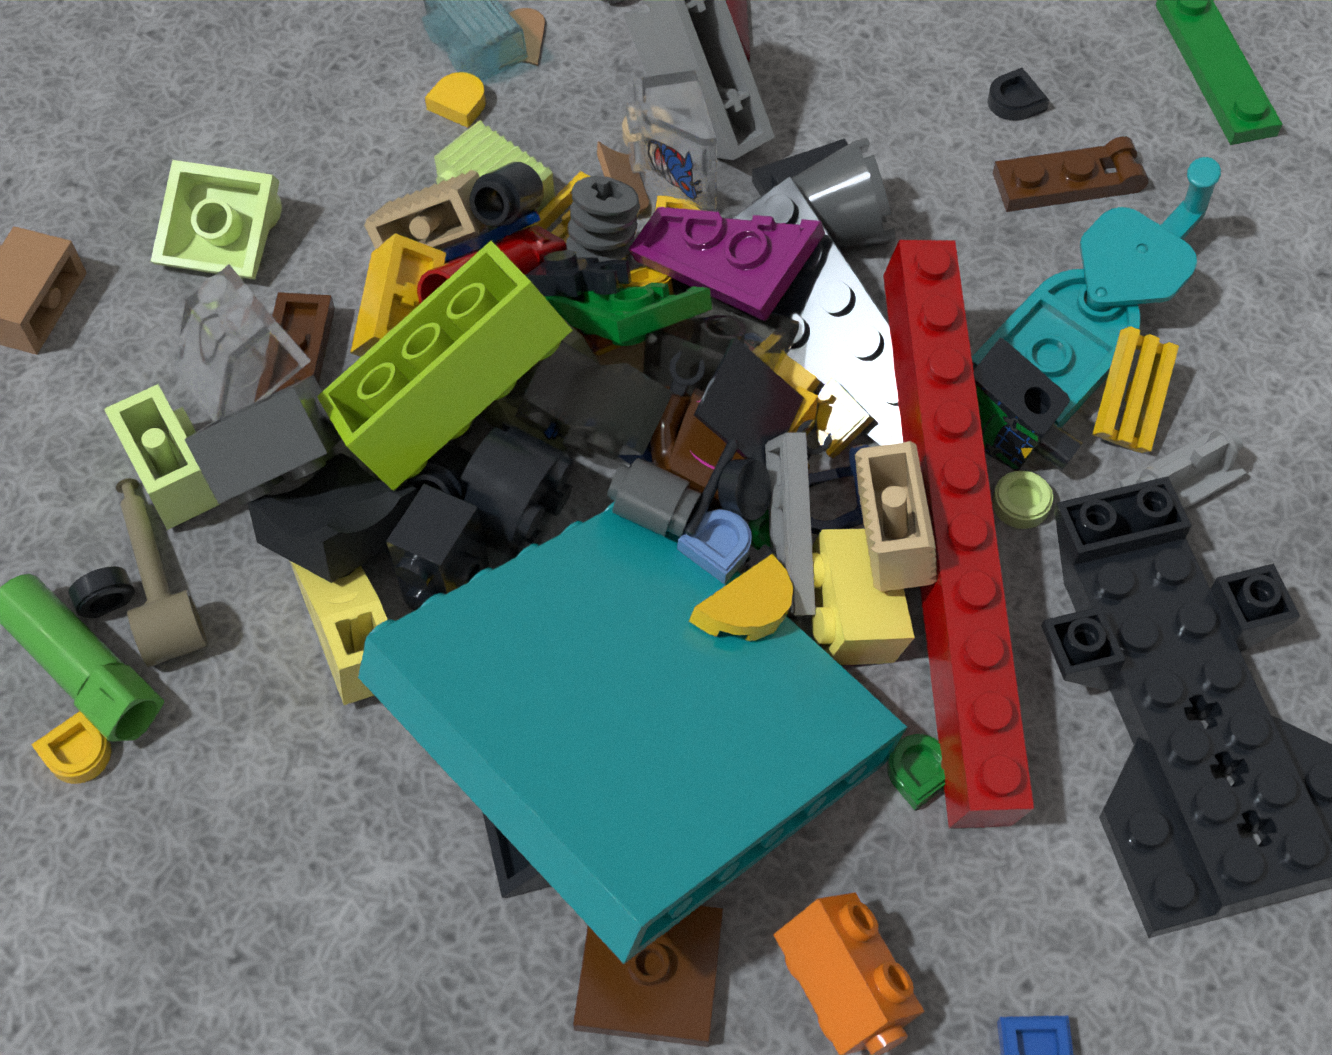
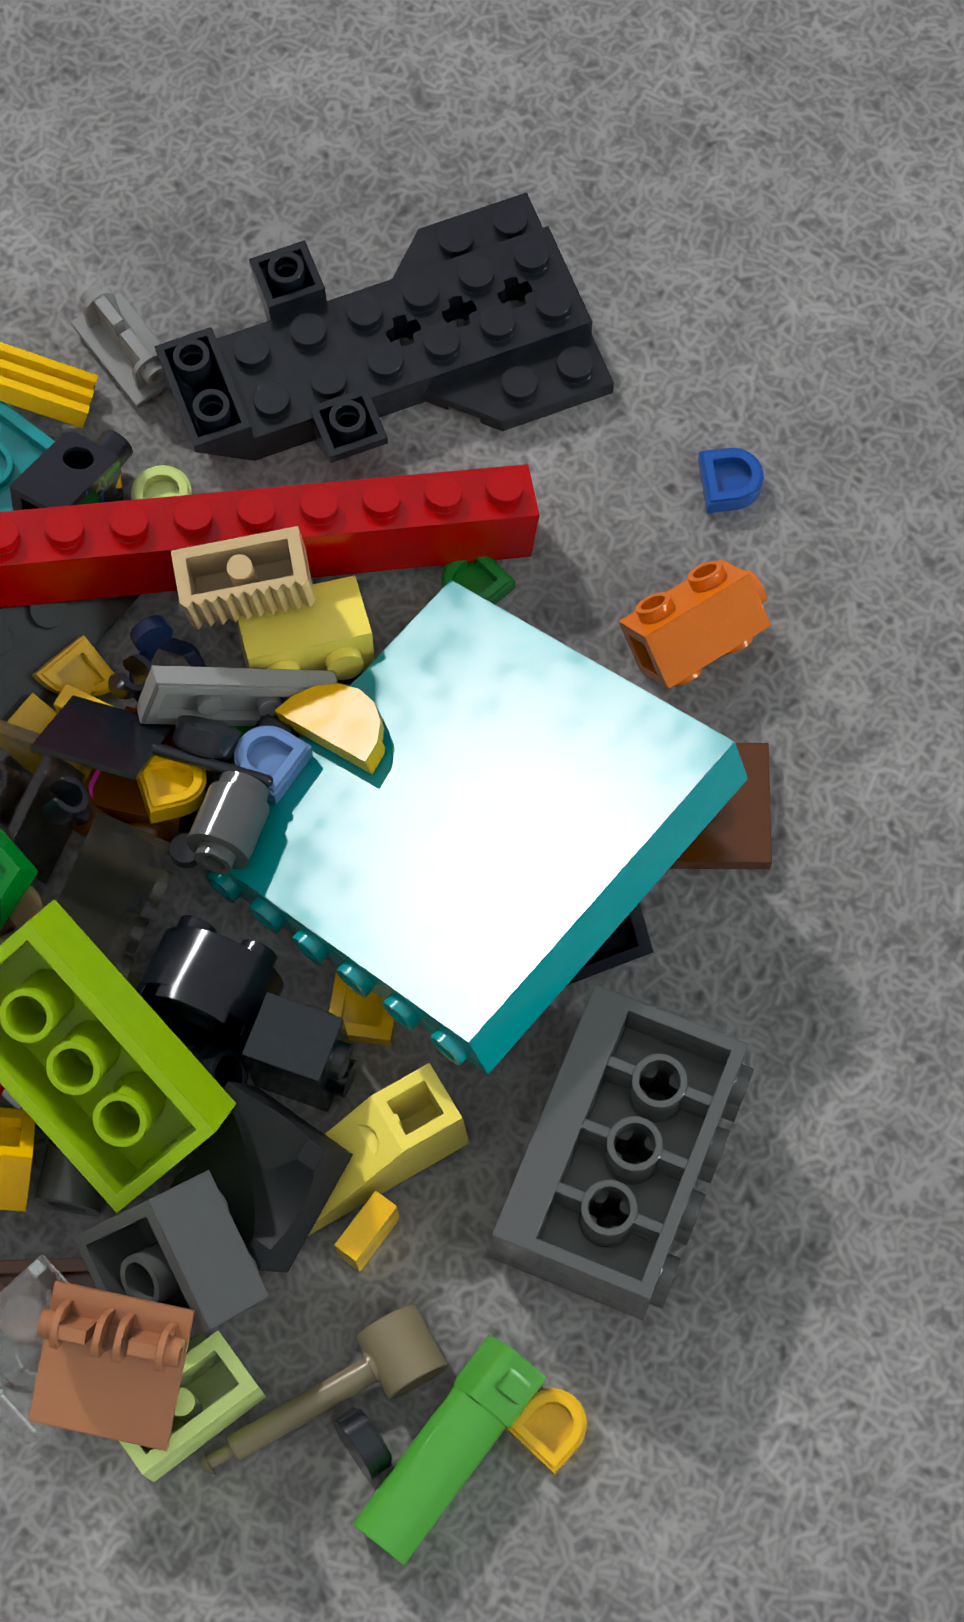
camera: 95 degrees left, 10 degrees up
none -> nougat hinge [28,1280,195,1451]
none -> yellow tile [137,756,206,824]
none -> yellow tile [334,1190,400,1272]
none -> dark grey brick [492,984,754,1321]

